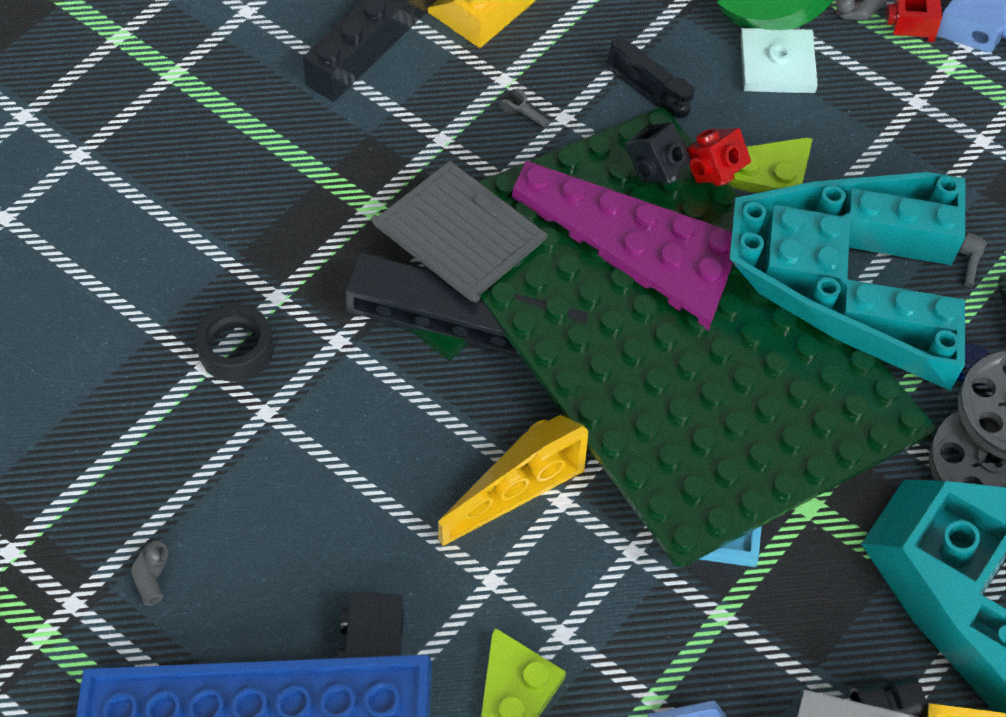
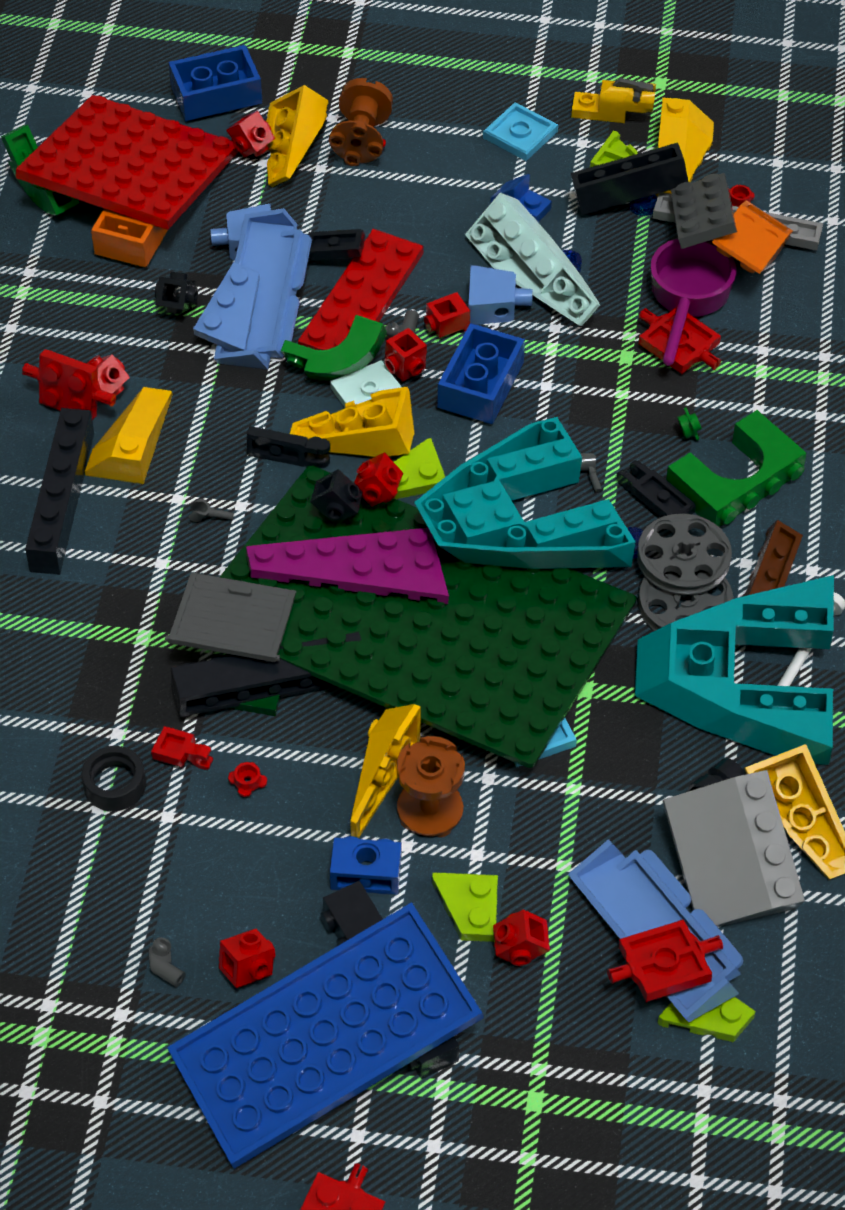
camera: 30 degrees left, 5 degrees down
none -> red plate [151,726,214,770]
none -> red brick [219,928,276,988]
none -> red plate [228,762,267,797]
none -> yellow wedge [290,387,414,457]
none -> blue brick [330,836,402,895]
none -> red brick [384,328,427,382]
none -> dark orange piece [397,736,465,837]
none -> blue brick [437,323,525,424]

